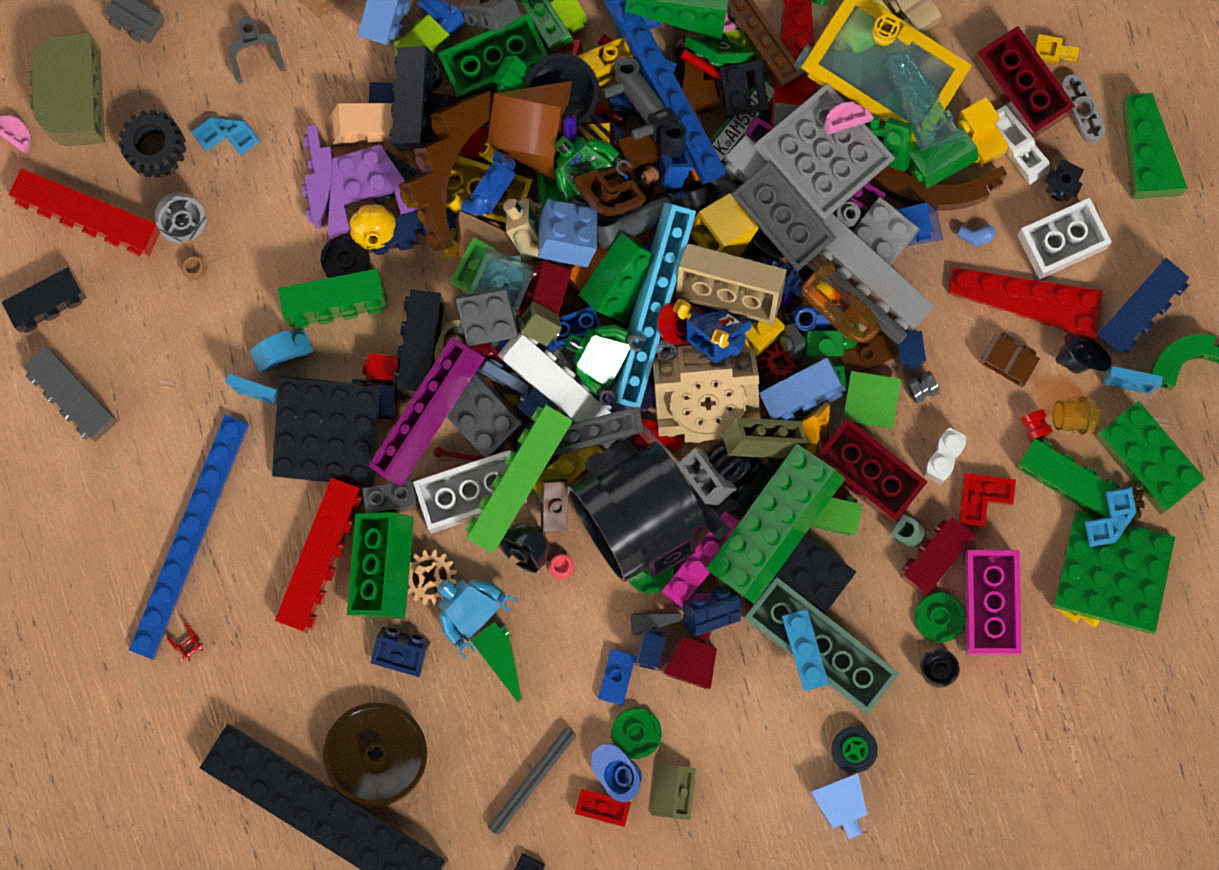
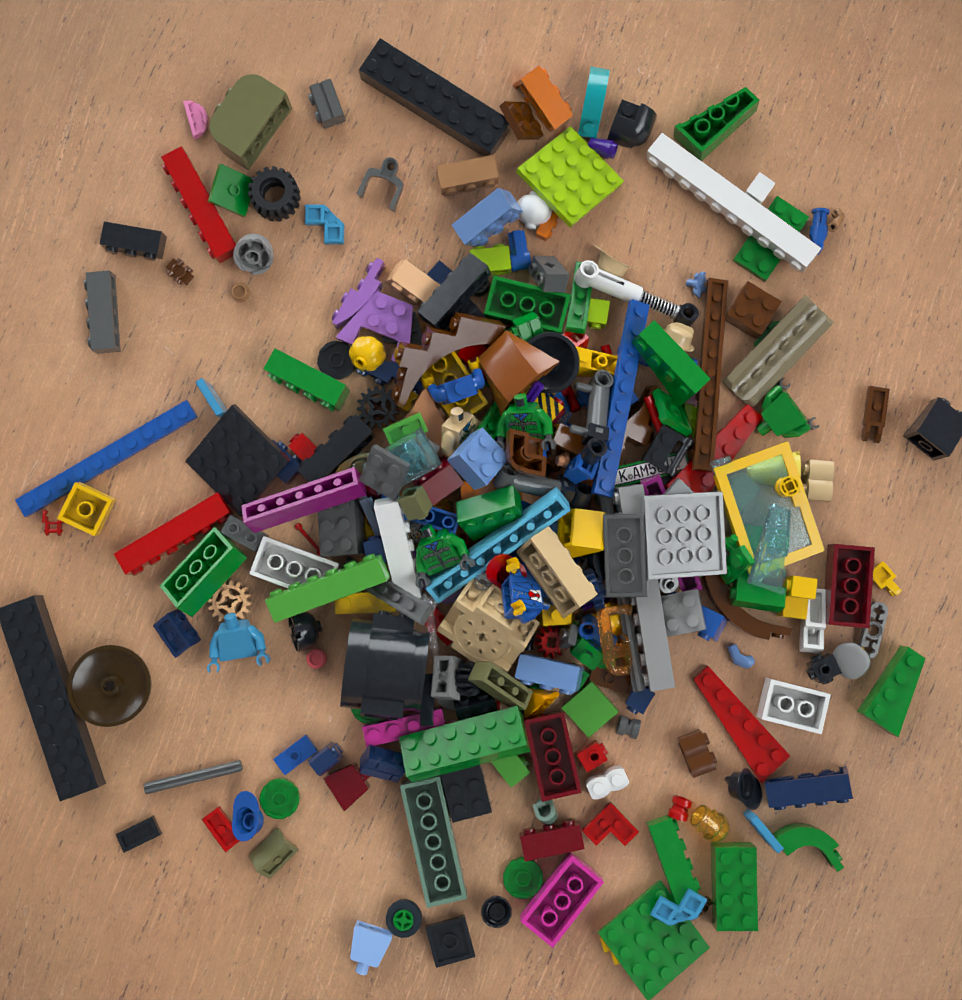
camera: 35 degrees right, 5 degrees up
dark azure brick [250,329,314,373] -> none
green slope [470,622,522,703] -> none
plate [541,479,569,532] -> none
dark grey slope [630,613,682,636] -> none
dark azure plate [782,609,829,692] -> none
bright pink plate [824,101,874,135] -> none
none -> yellow brick [57,482,117,536]
none -> reddish brown piece [166,258,194,285]
none -> green plate [208,164,253,217]
none -> black gear [357,385,399,429]
none -> black plate [425,915,475,968]
none -> red brick [575,740,608,773]
none -> light grey piece [833,642,870,679]

